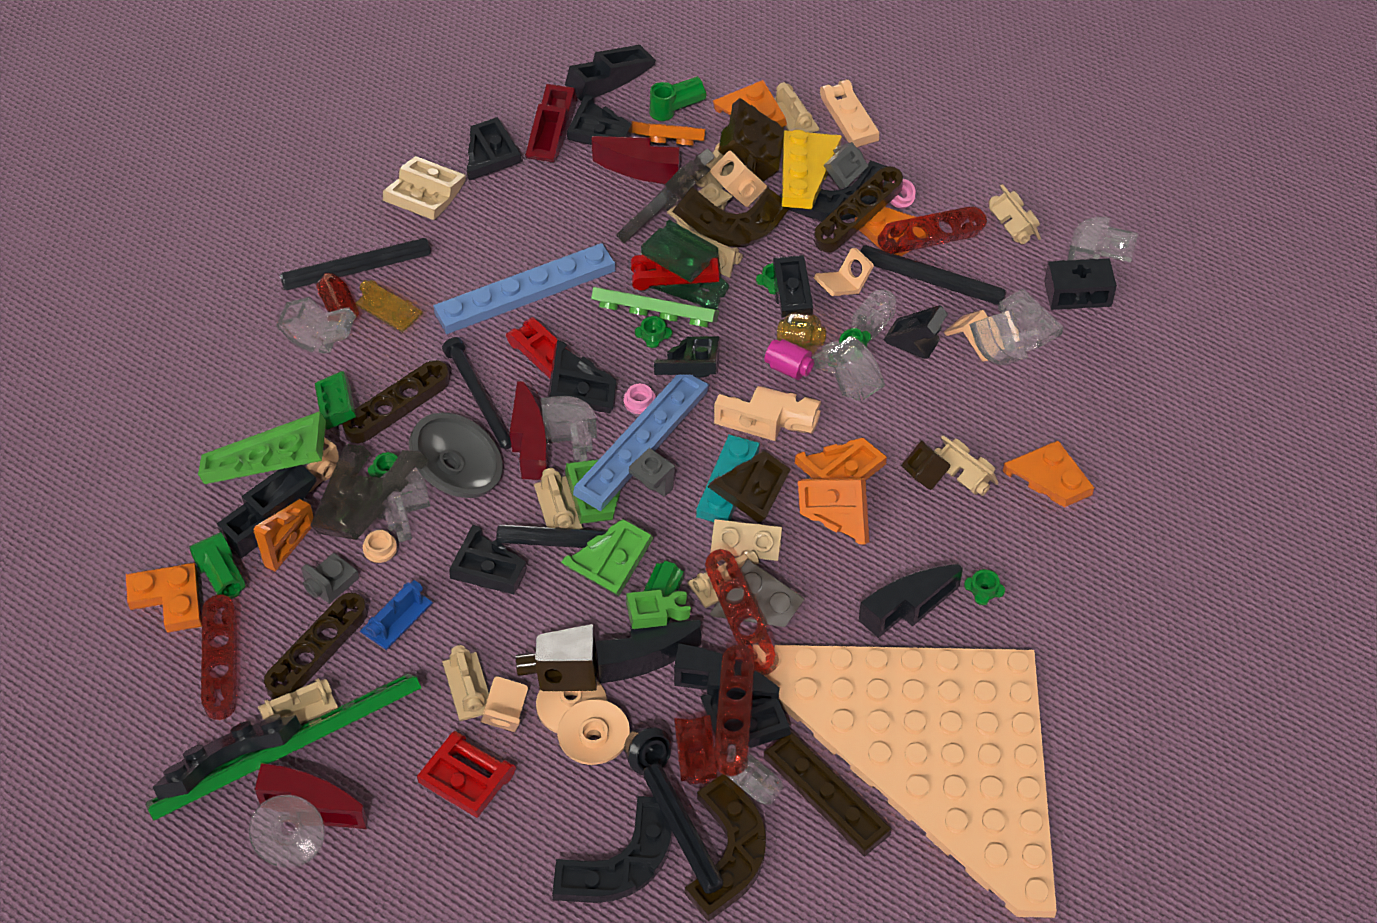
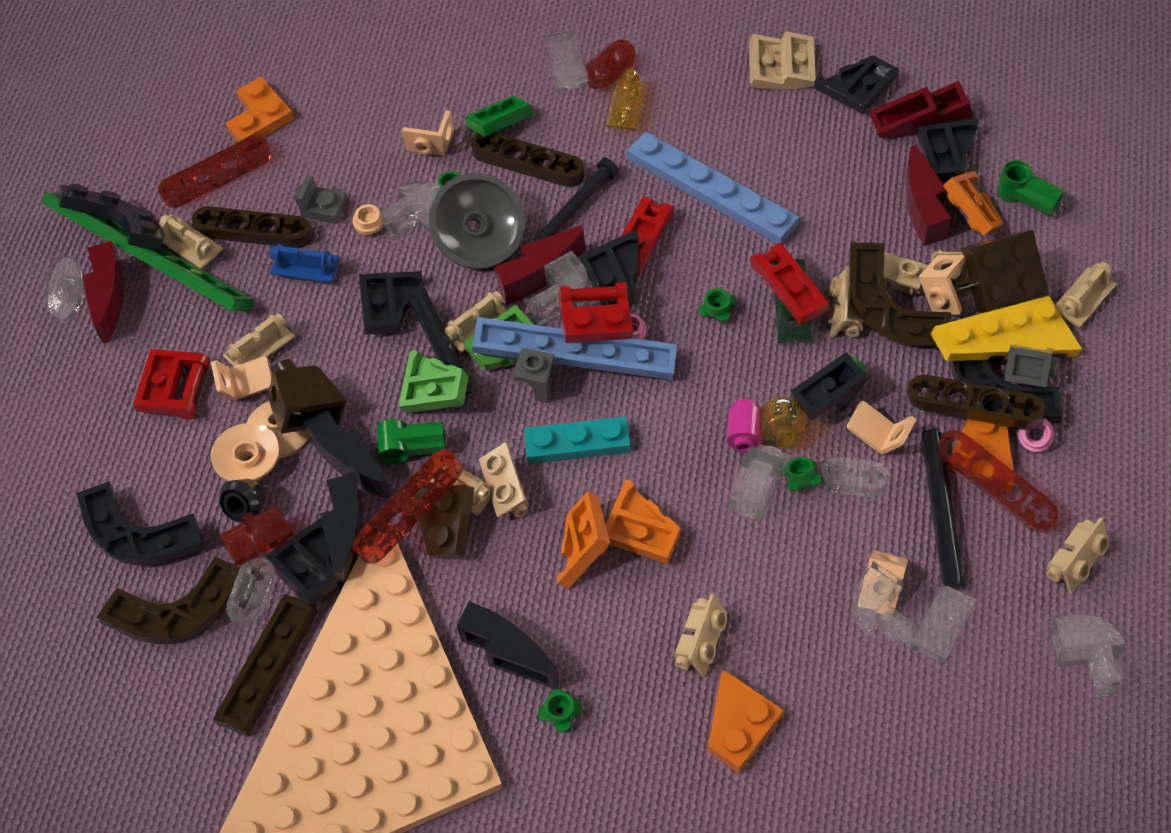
camera: 70 degrees right, 5 degrees up
green piece [189,532,246,600] -> none
bright green wing [198,411,326,484] -> none
black slope [217,465,317,558] -> none
orange wing [253,499,315,572] -> none
black axle [280,238,431,290] -> none
clear smoke wing [310,444,429,540] -> none
black slope [565,45,656,101] -> none
bright green plate [591,287,719,327] -> none
clear smoke wing [616,148,715,244] -> none
bright green plate [626,590,691,629] -> none
clear green plate [641,220,718,283] -> none
black axle [643,763,723,894] -> none
black wing [654,336,720,378] -> none
dark brown wing [708,451,791,523] -> none
orange wing [713,80,787,127] -> none
light nougat plate [714,386,821,441] -> none
clear red beam [714,645,755,776] -> none
light nougat plate [820,79,879,147] -> none
black slope [883,305,948,359] -> none
dark brown slope [901,441,951,490] -> none
black brick [1044,258,1117,310] -> none
none -> red plate [559,282,633,343]

